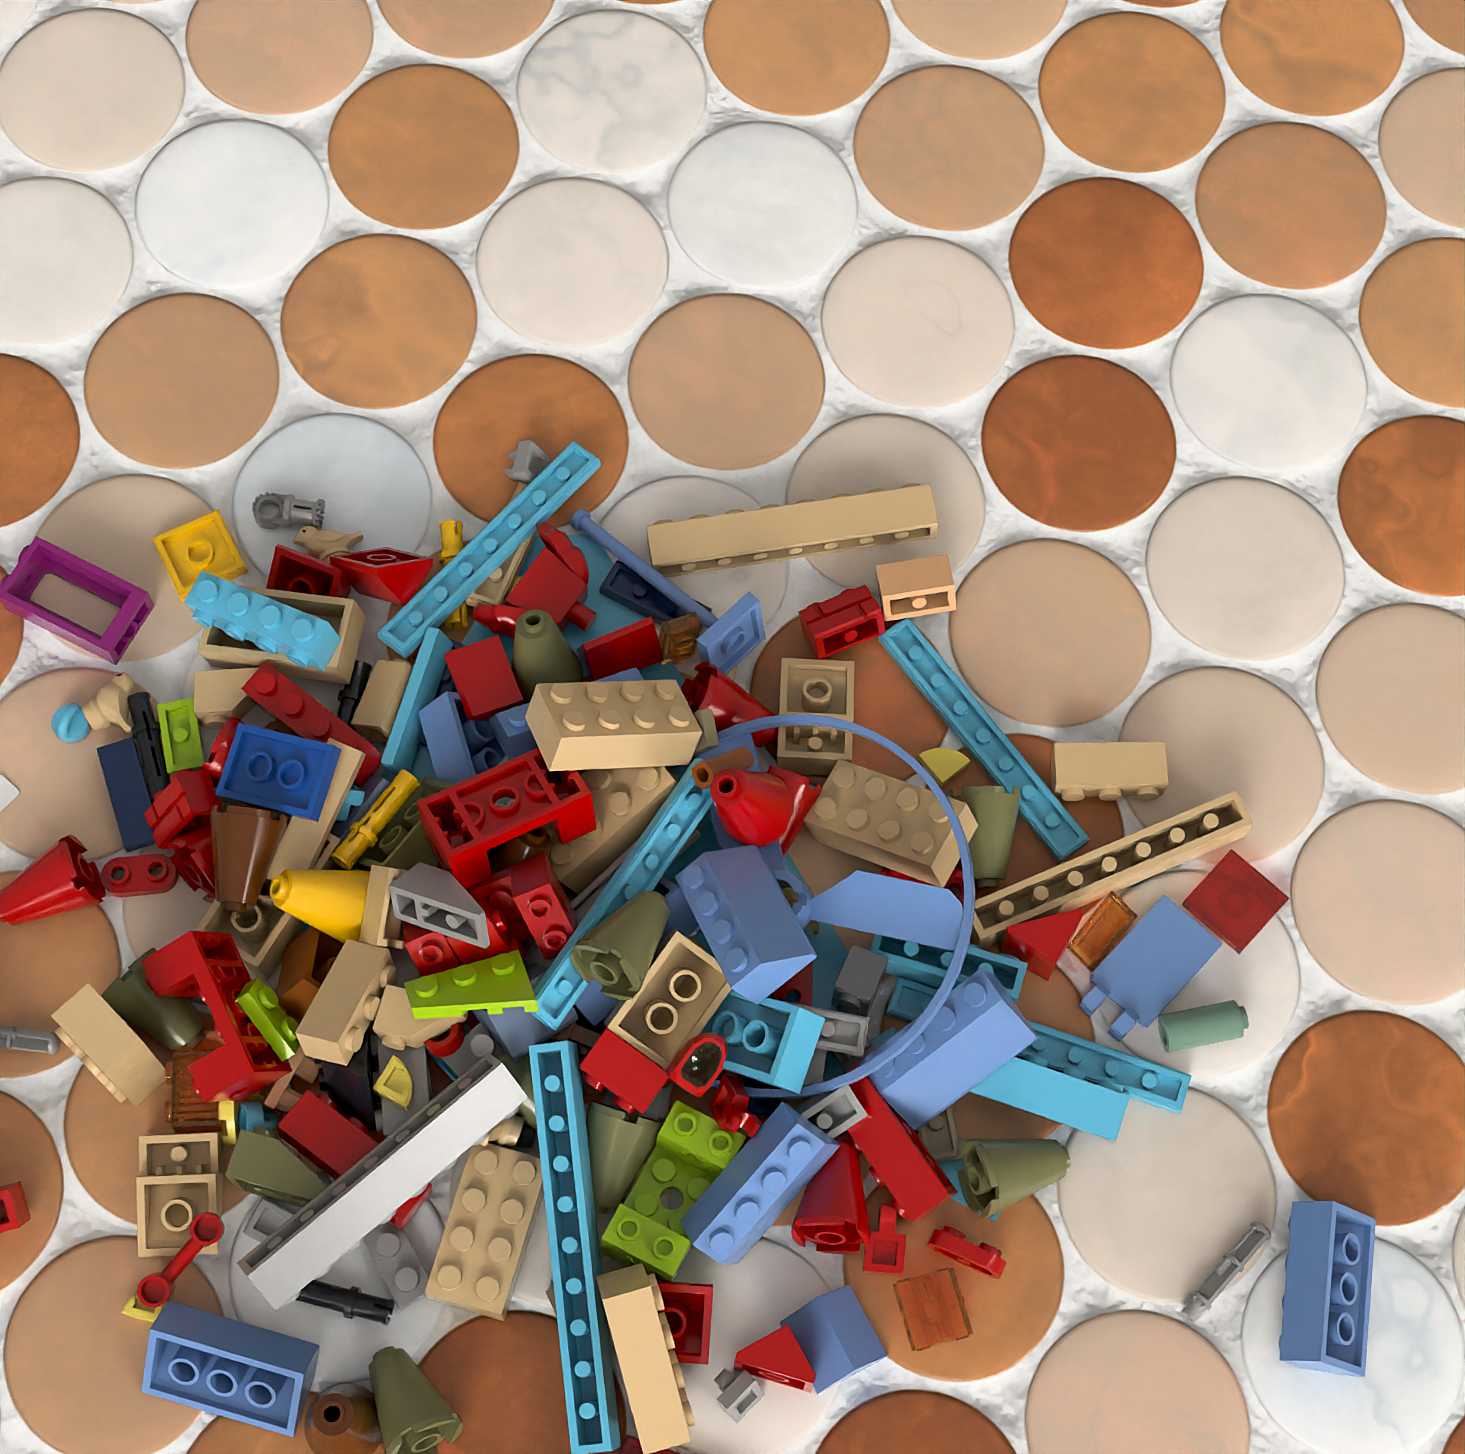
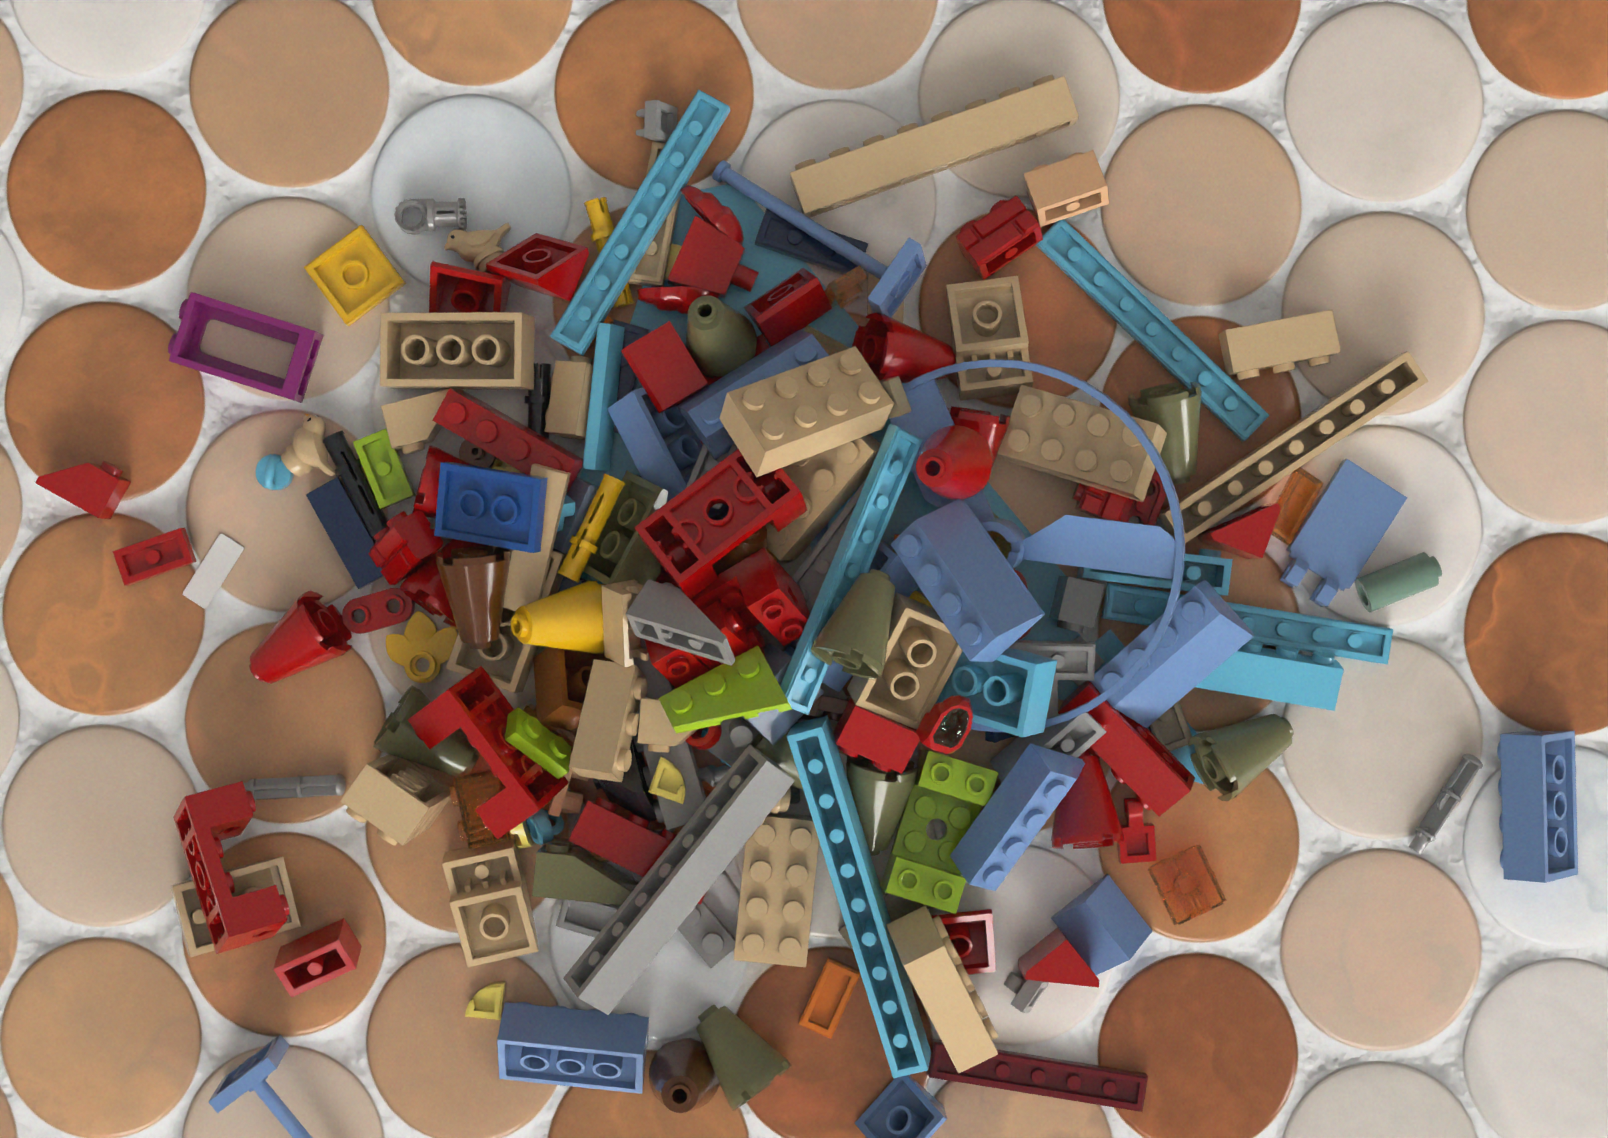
camera: 15 degrees left, 20 degrees up
red bar [137,1212,225,1308] -> none
medium azure brick [184,571,341,671] -> none
black pin [295,1280,394,1326] -> none
dark orange bar [692,747,754,789] -> none
red plate [709,1075,761,1138] -> none
light yellow tile [918,748,971,787] -> none
red plate [927,1226,1006,1279] -> none
clear red tile [1182,849,1289,955] -> none
none -> yellow plate [386,611,458,683]
none -> orange tile [798,956,860,1039]

